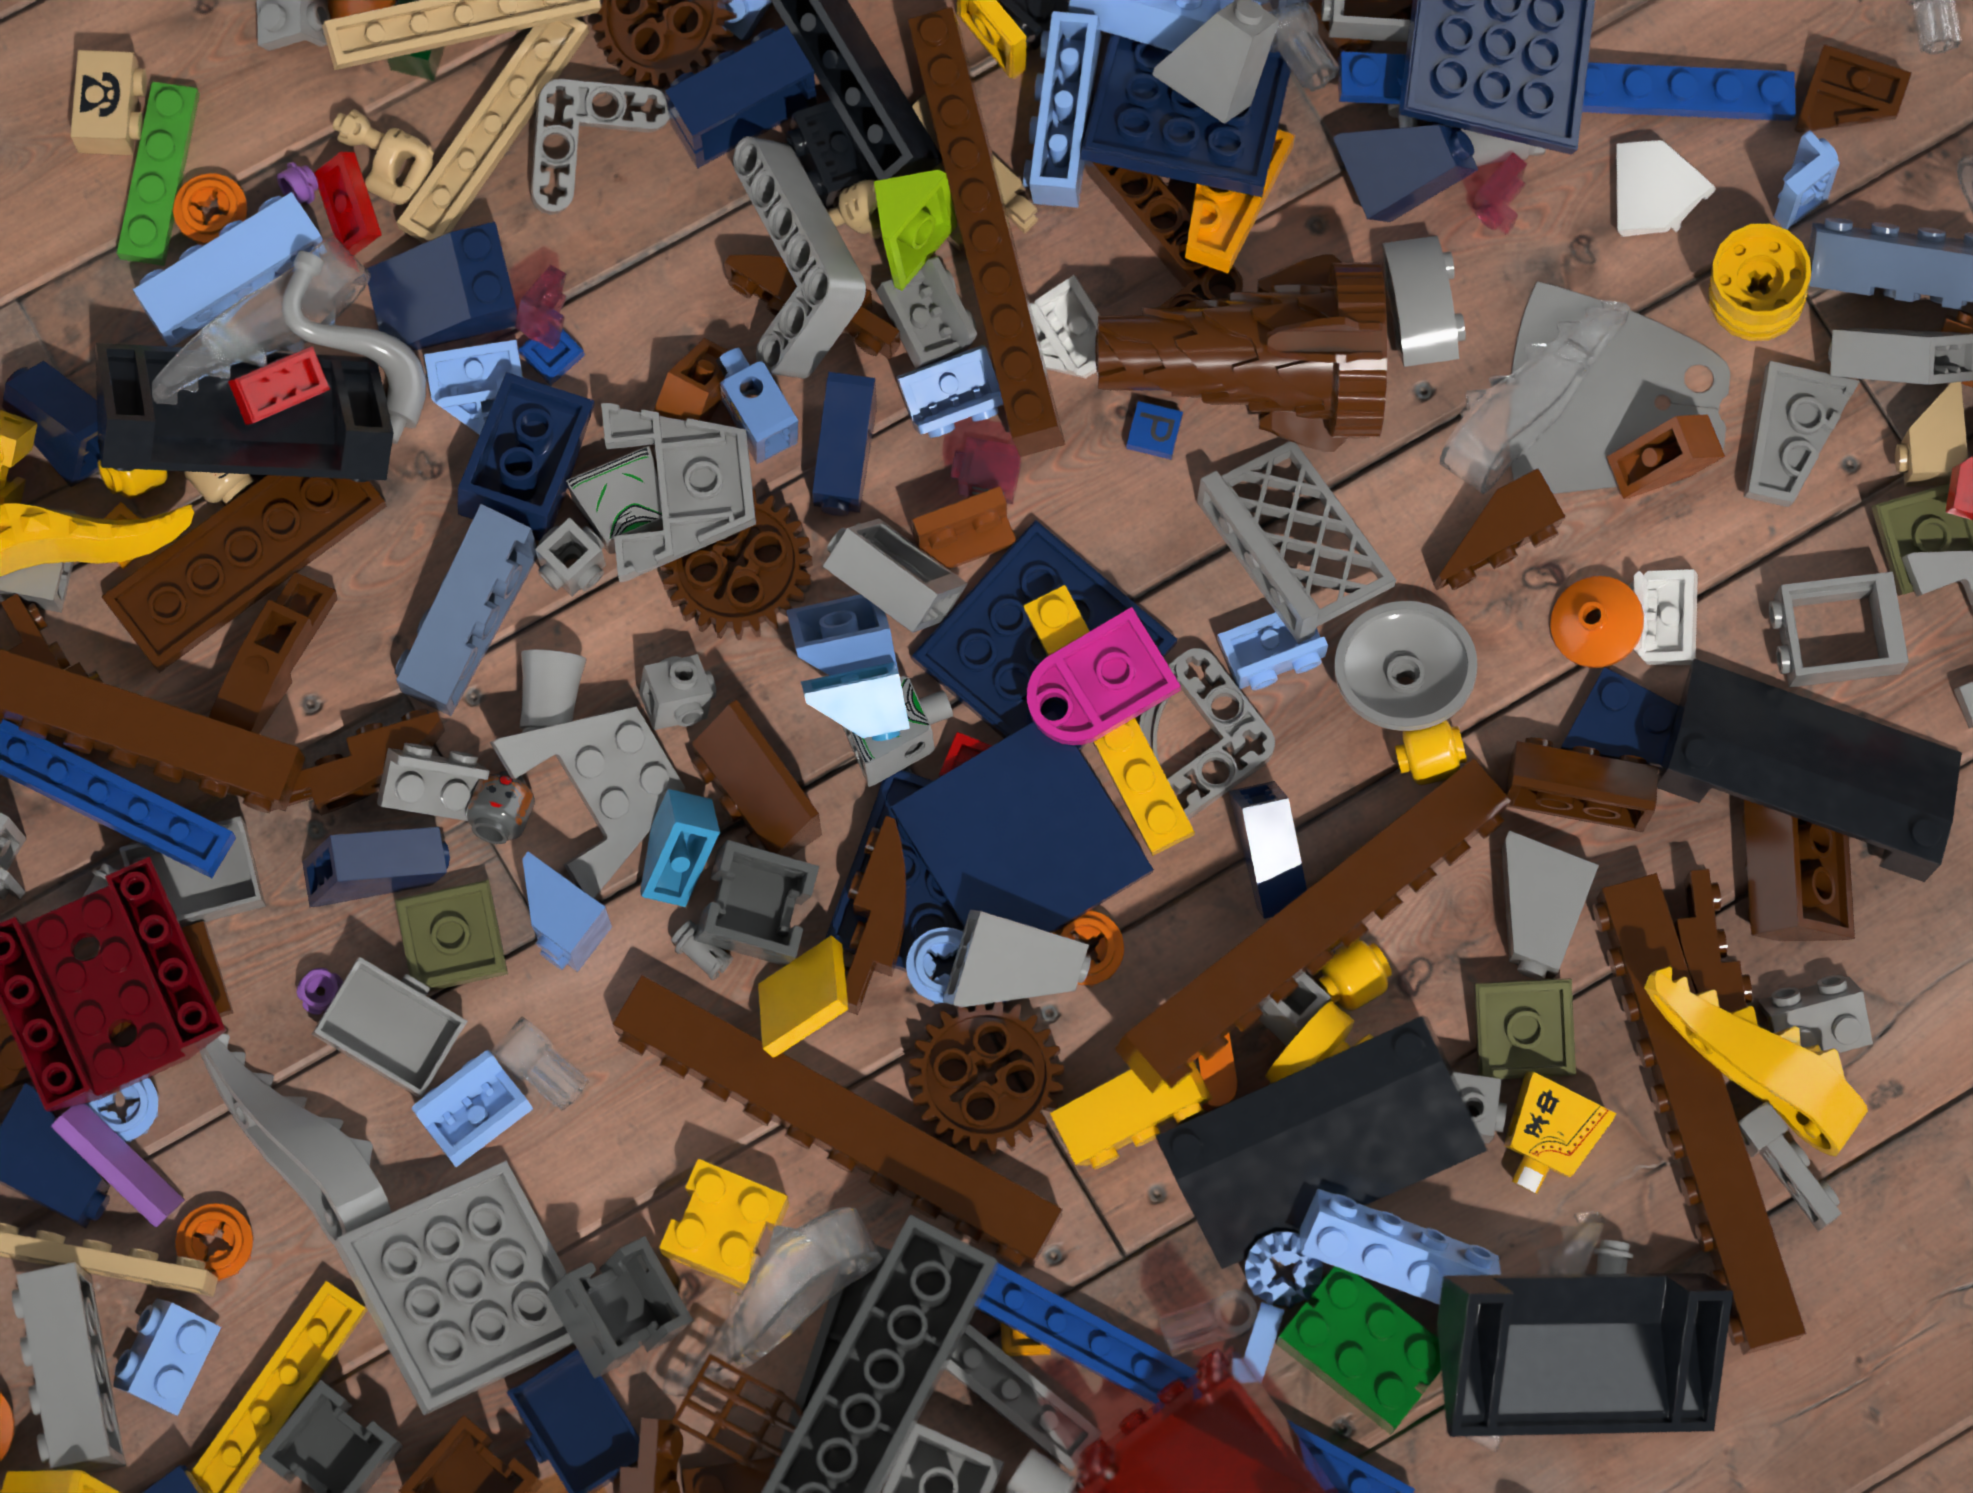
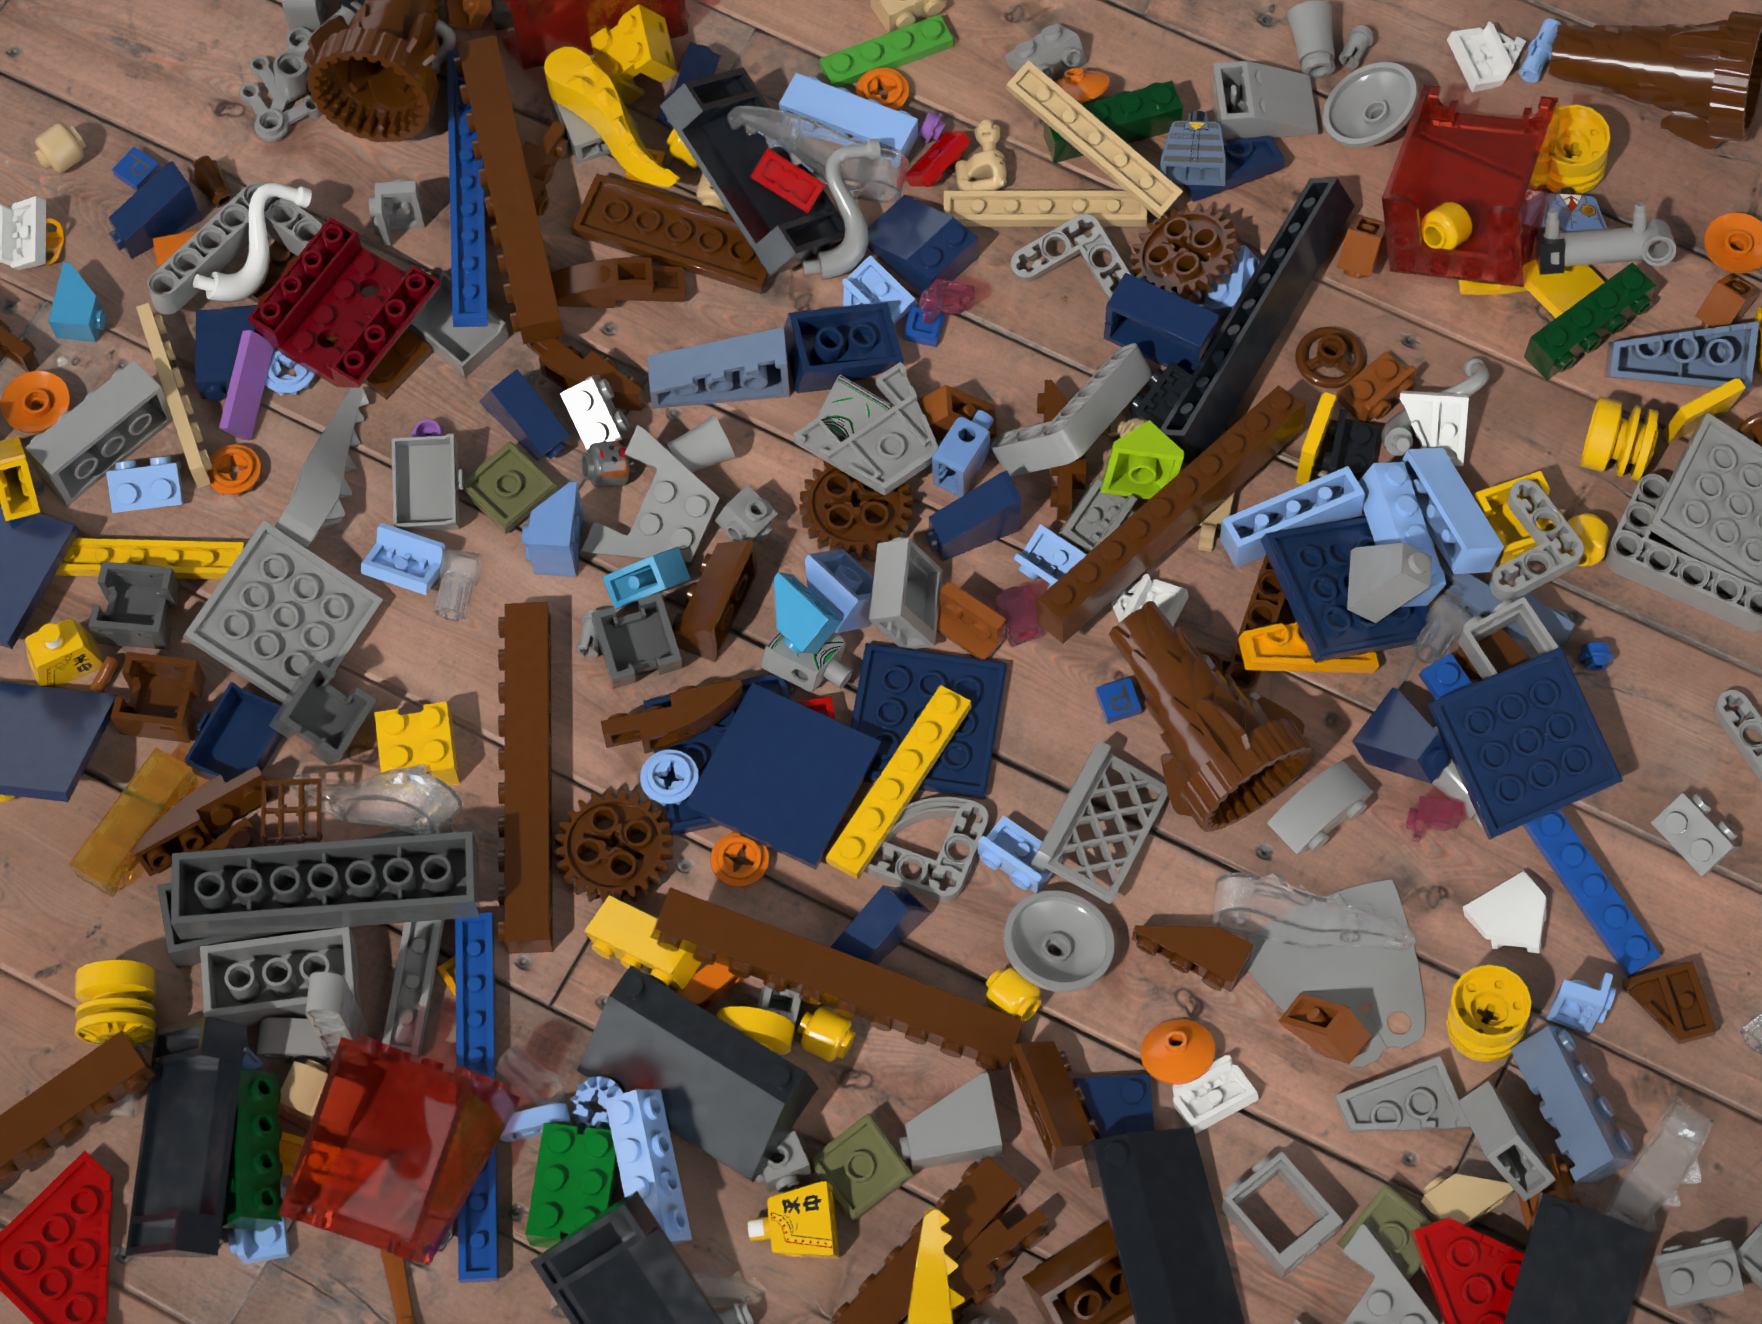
camera: 60 degrees right, 10 degrees down
light grey brick [535,517,606,597] -> none
yellow tile [758,935,848,1058] -> none
light grey slope [943,910,1091,1007] -> none
dark pink tile [1027,607,1181,745] -> none

